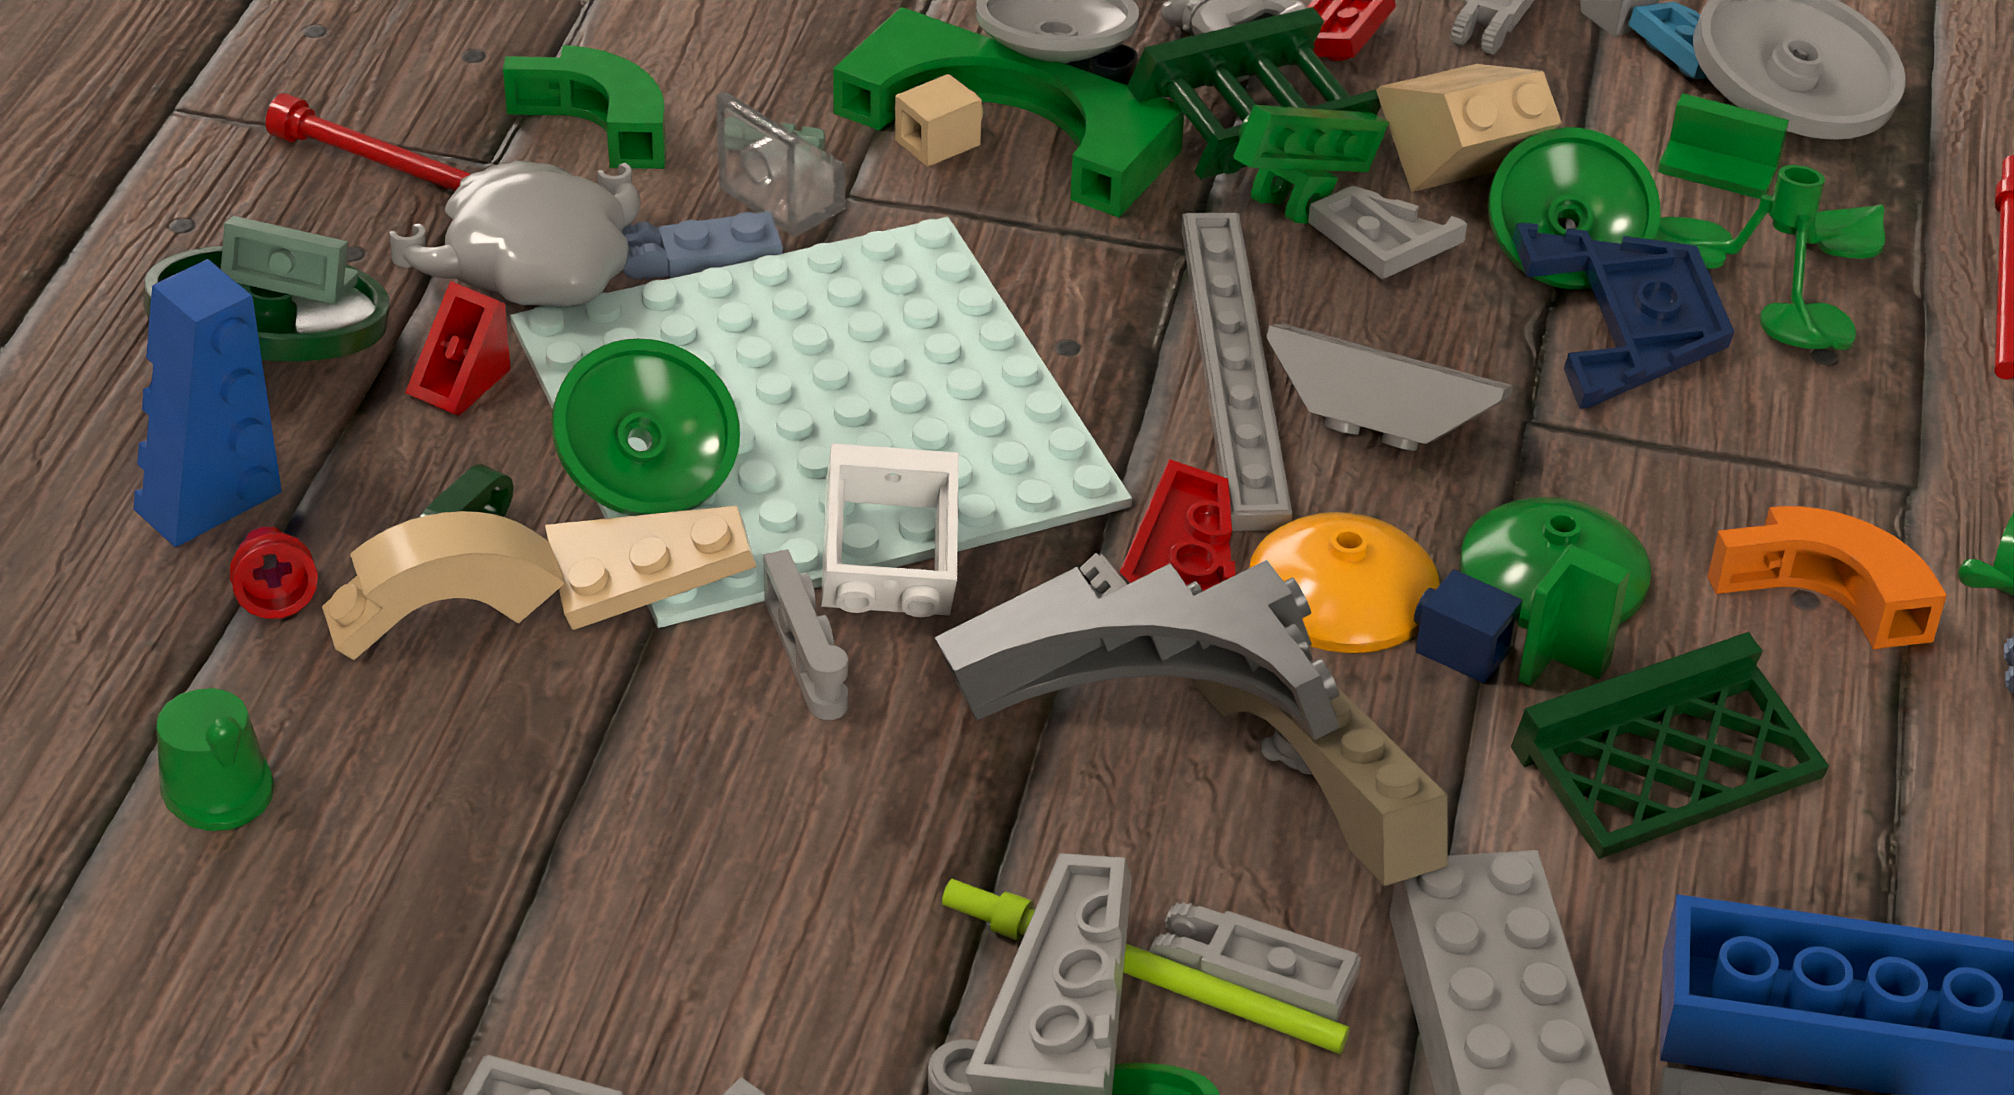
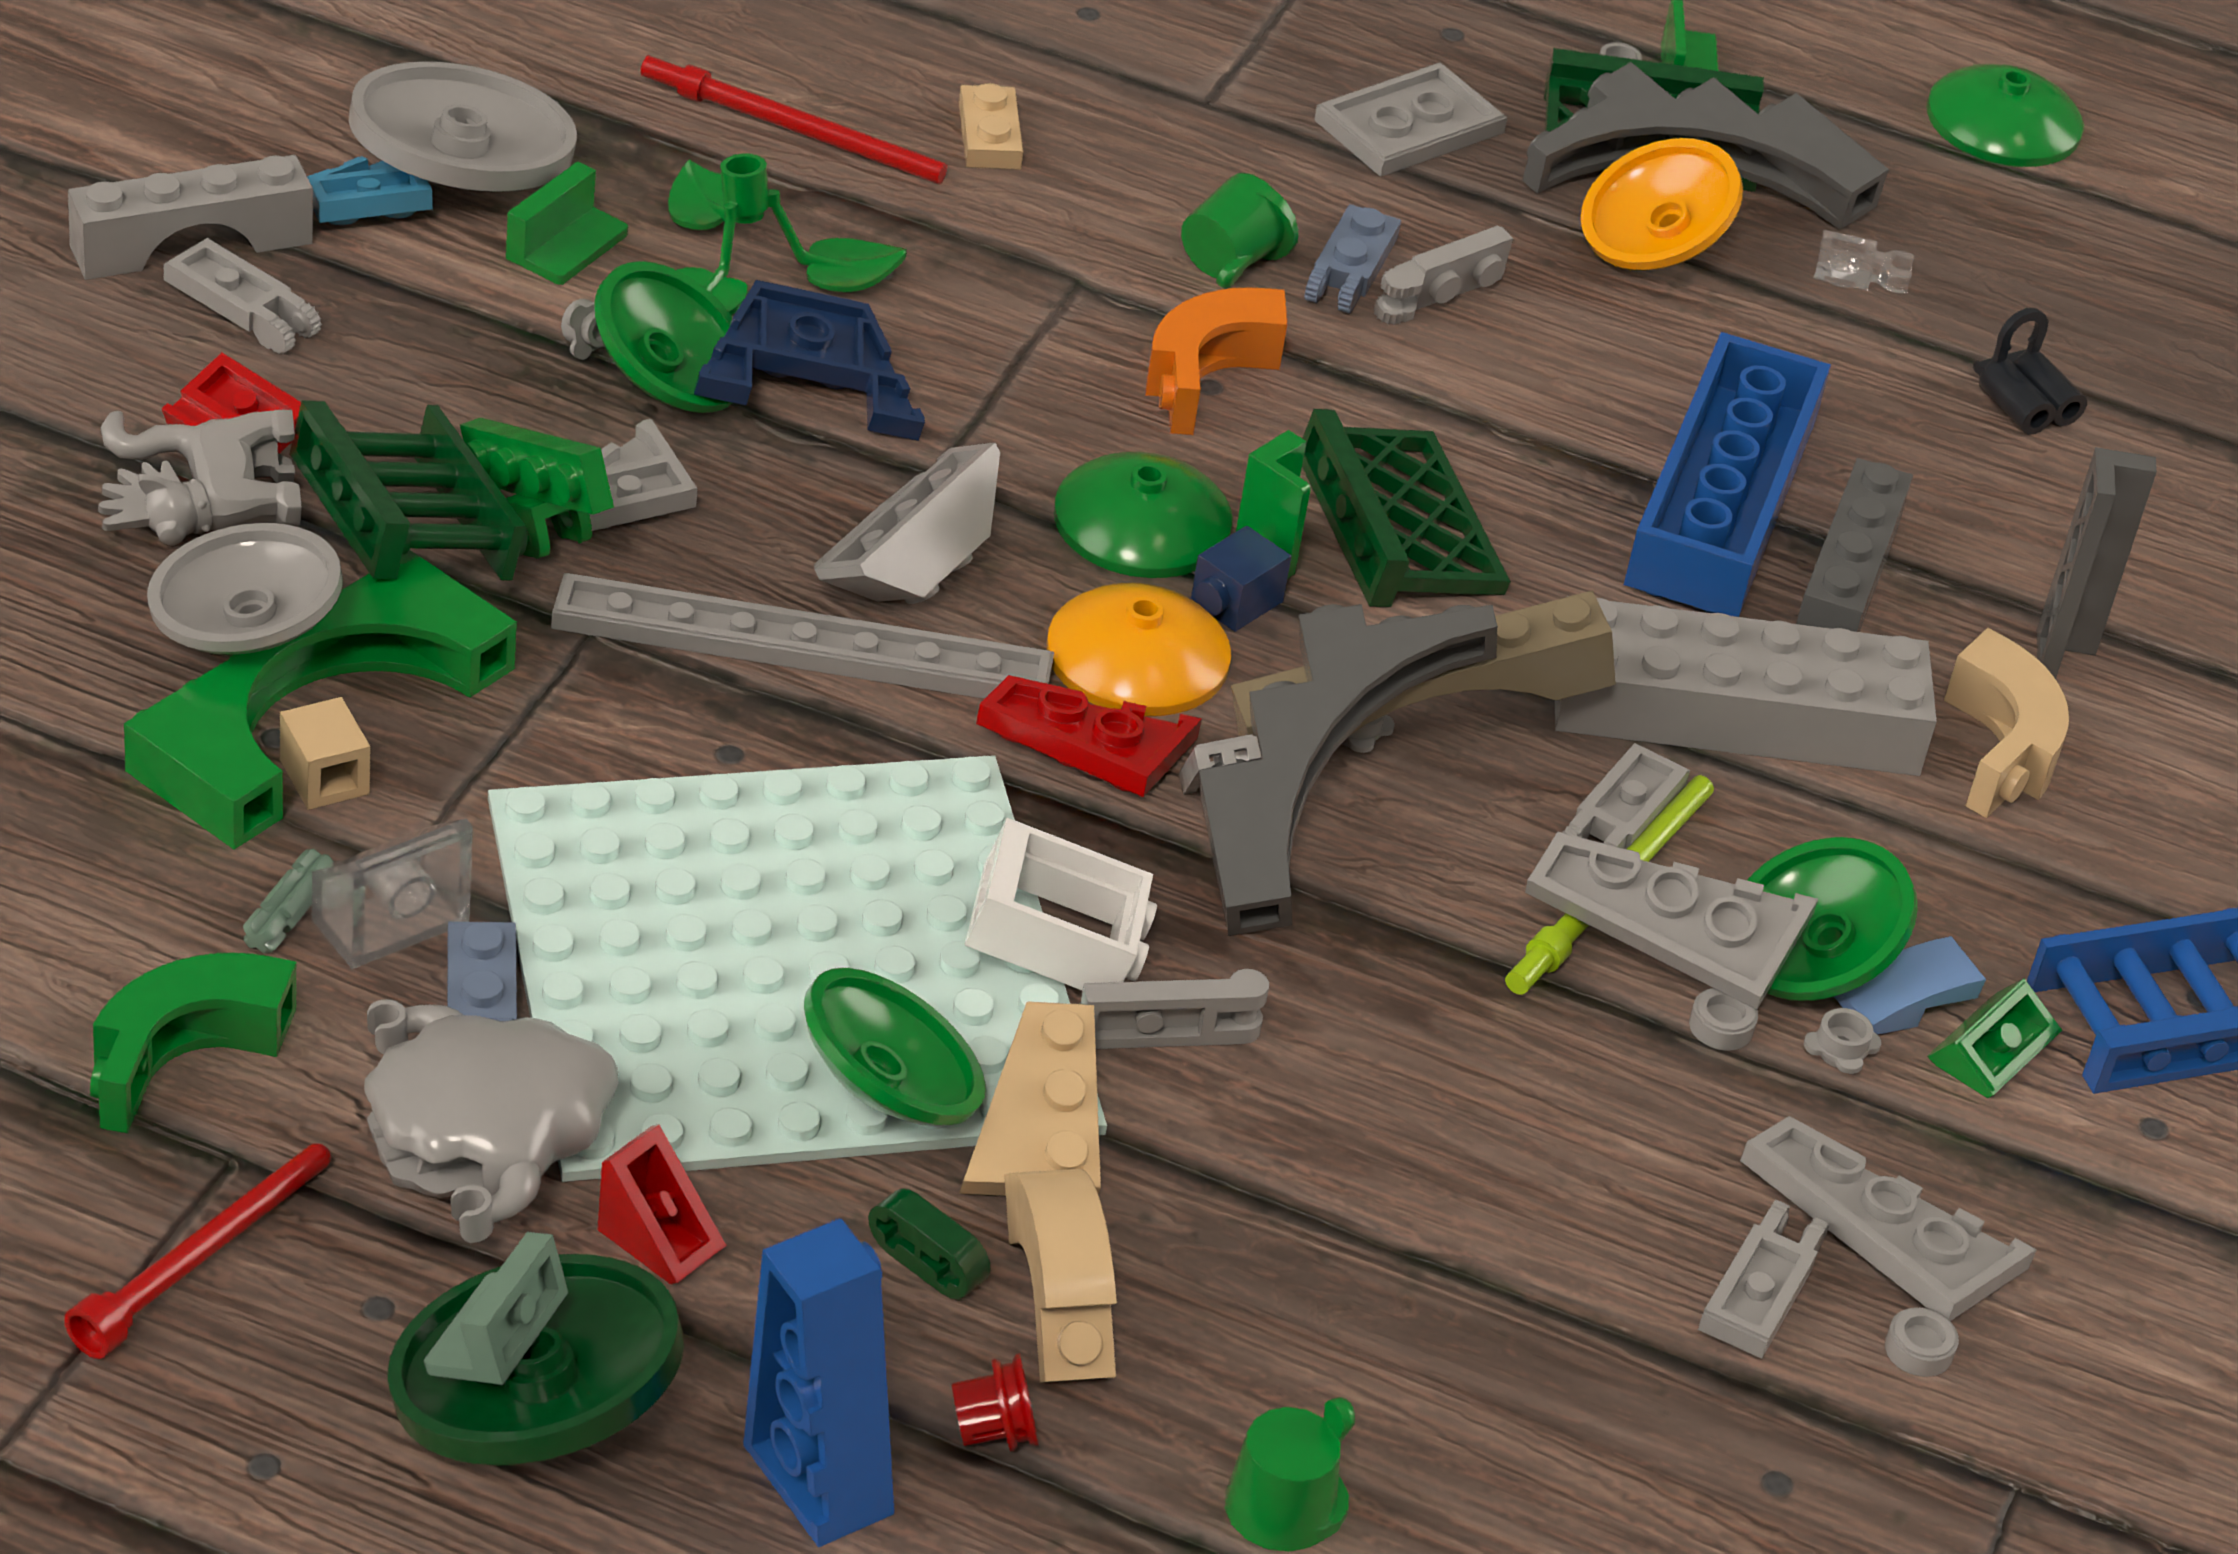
camera: 85 degrees left, 0 degrees up
tan slope [1376,64,1562,192] -> none

